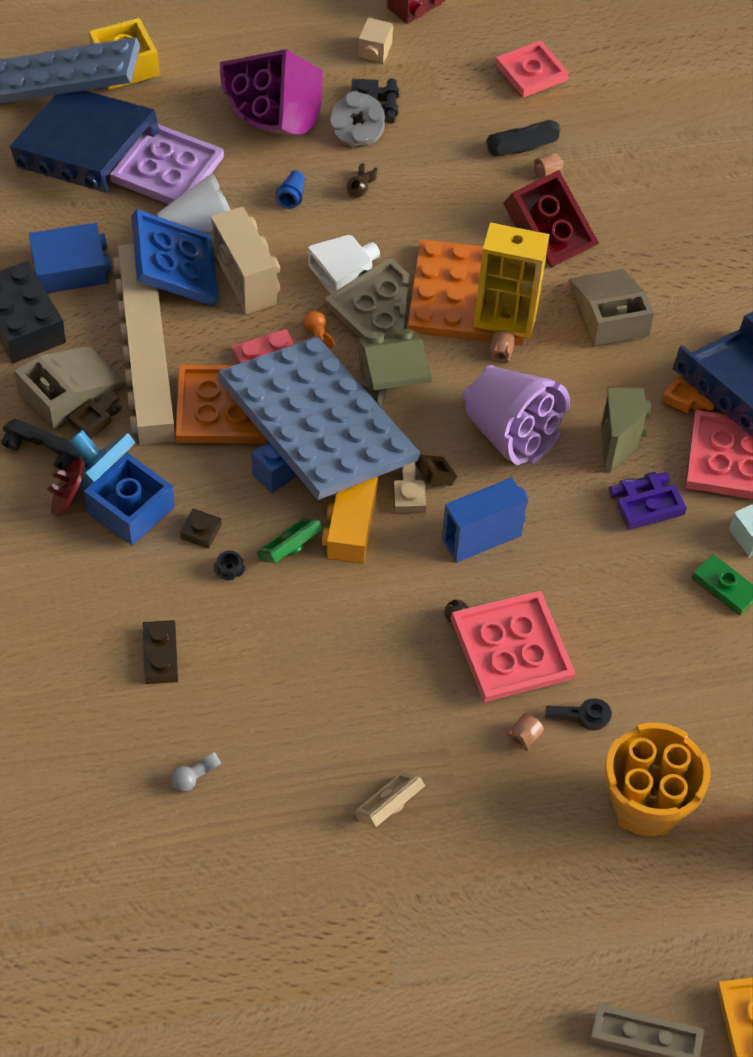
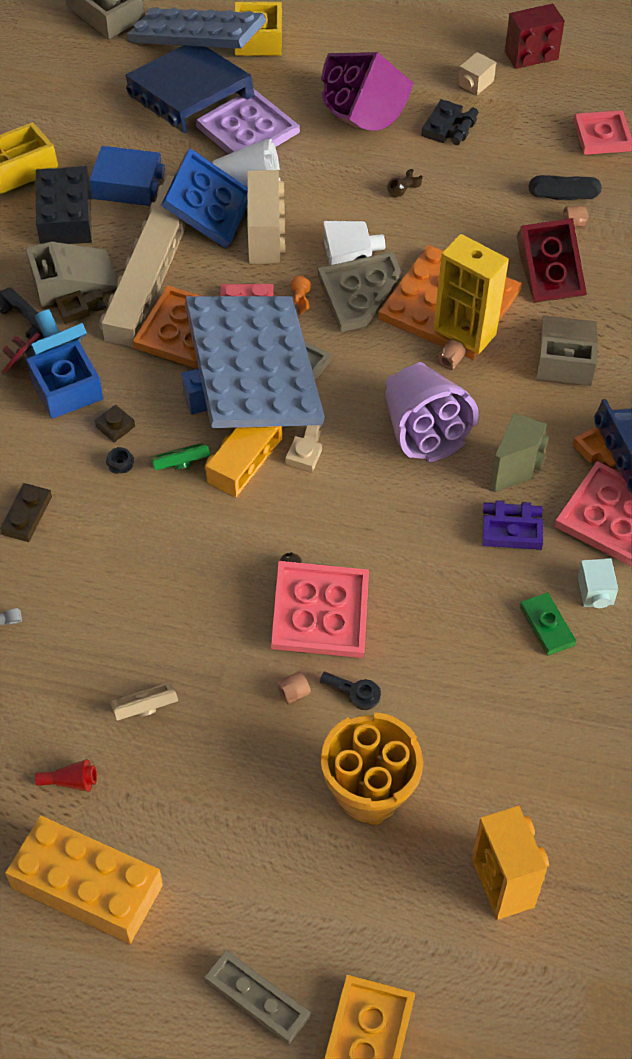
camera: 25 degrees right, 0 degrees up
blue cone [275,170,305,209] -> none
light grey plate [330,91,385,148] -> none
olive slope [358,329,432,390] -> none
dark brown plate [415,455,457,486] -> none
blue brick [442,477,528,563] -> none
none -> light orange brick [5,815,163,944]
none -> red cone [35,759,97,792]

